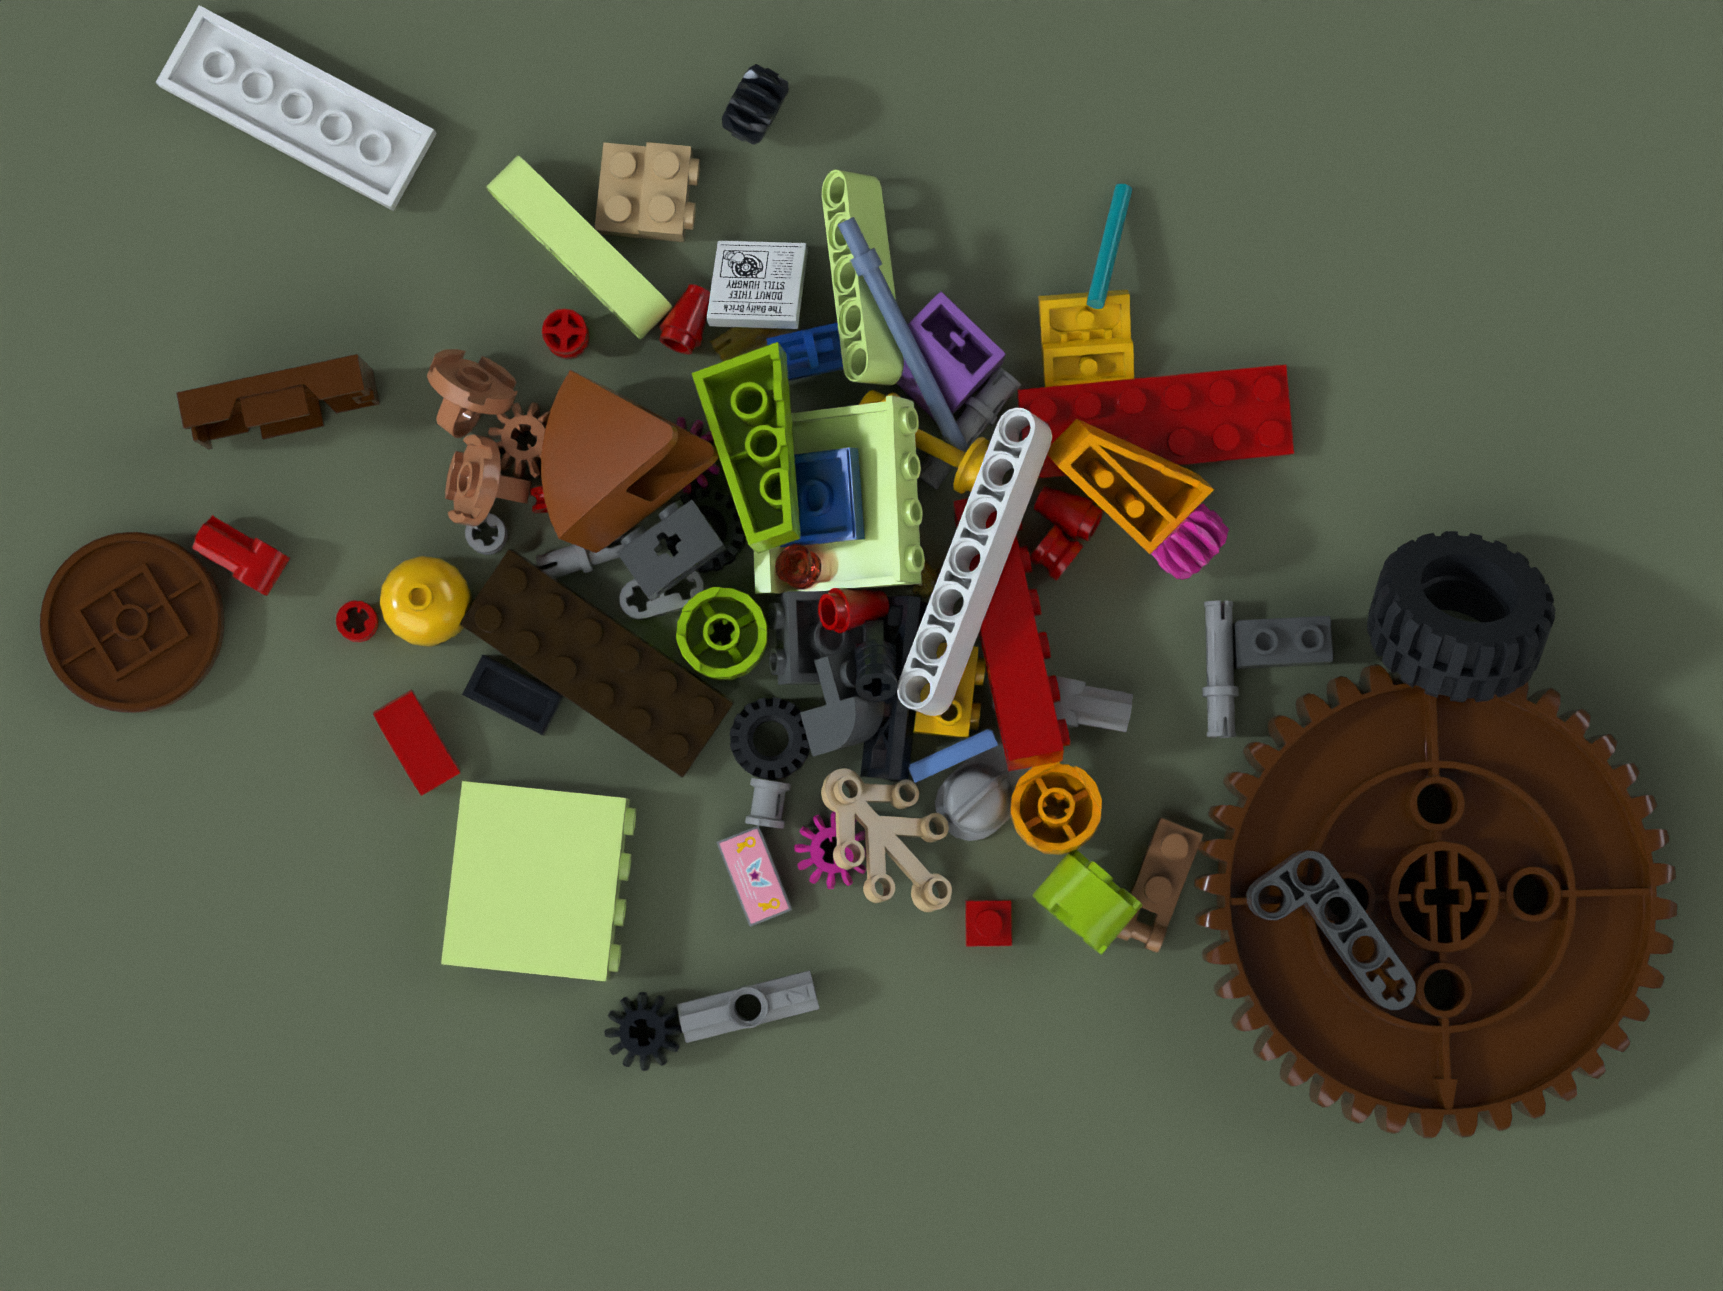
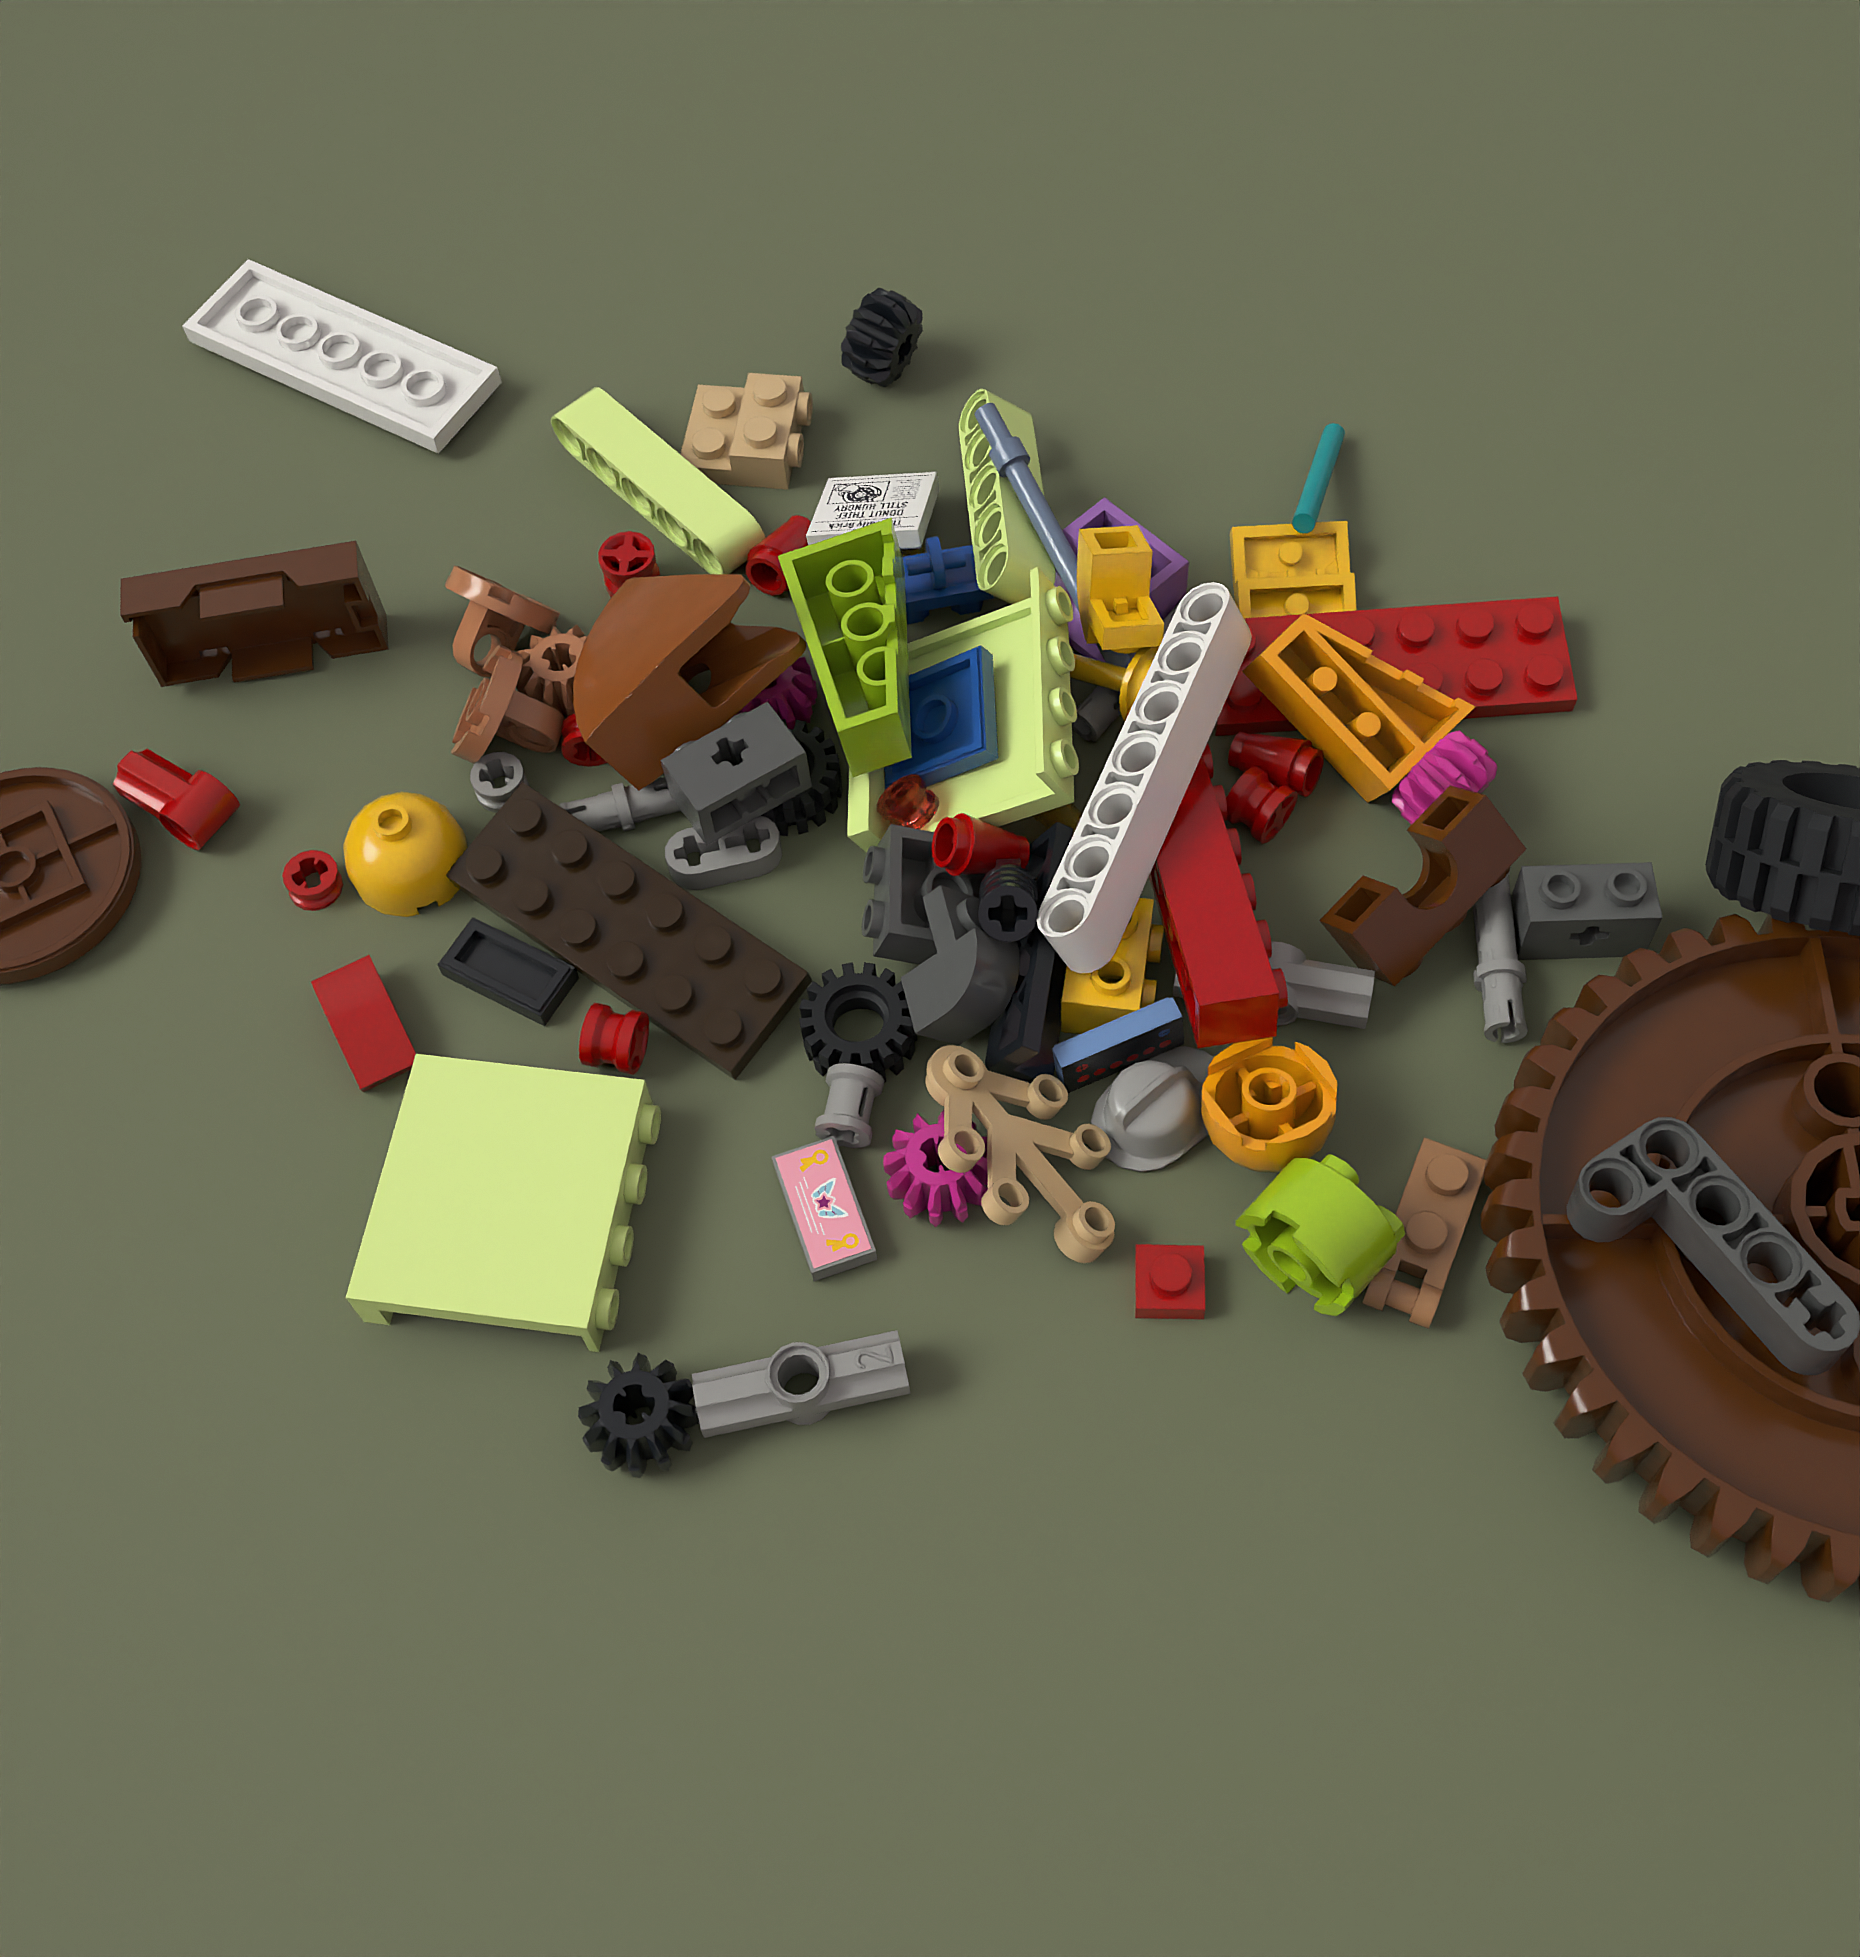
camera: 10 degrees right, 25 degrees down
lime brick [676,587,768,680] -> none
none -> red wheel [579,1003,649,1075]
none -> yellow brick [1077,525,1164,654]
none -> reddish brown arch [1319,785,1527,986]

